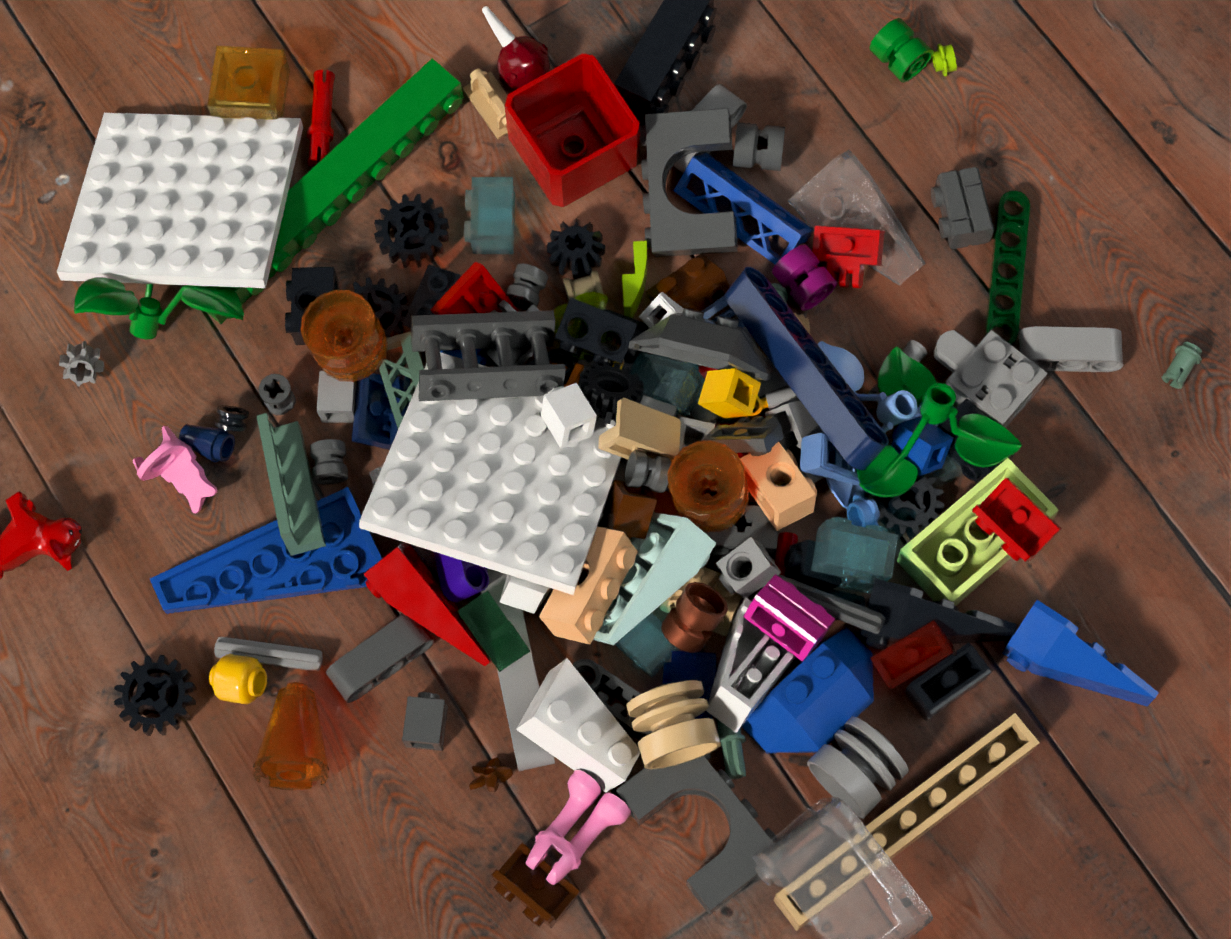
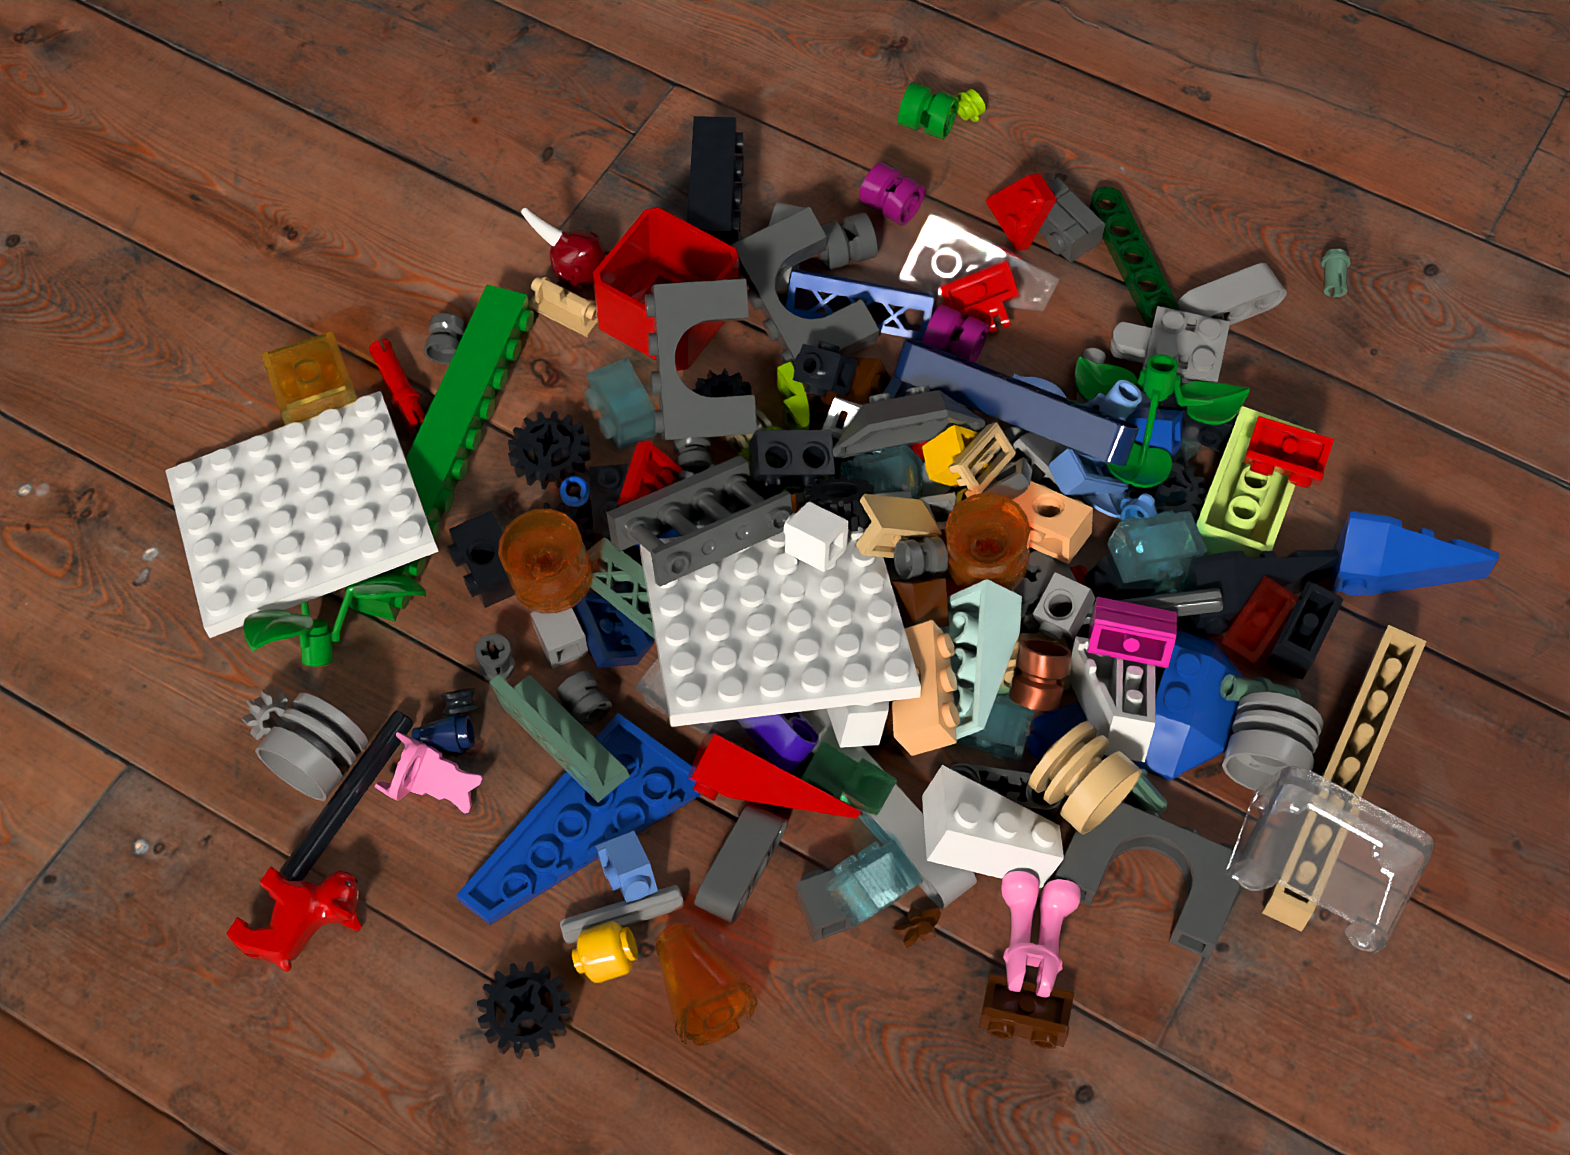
camera: 30 degrees left, 10 degrees down
none -> light grey wheel [255,693,369,801]
none -> black axle [280,711,413,881]
none -> dark grey wheel [424,313,466,364]
none -> blue pin [560,476,590,507]
none -> medium blue brick [595,831,658,904]
none -> dark grey arch [645,279,757,440]
none -> black brick [792,340,858,397]
none -> clear light blue brick [826,840,923,927]
none -> magenta wheel [859,161,926,226]
none -> tan tile [948,422,1016,499]
none -> red wing [985,174,1057,251]
none -> sand green pin [1220,674,1301,702]

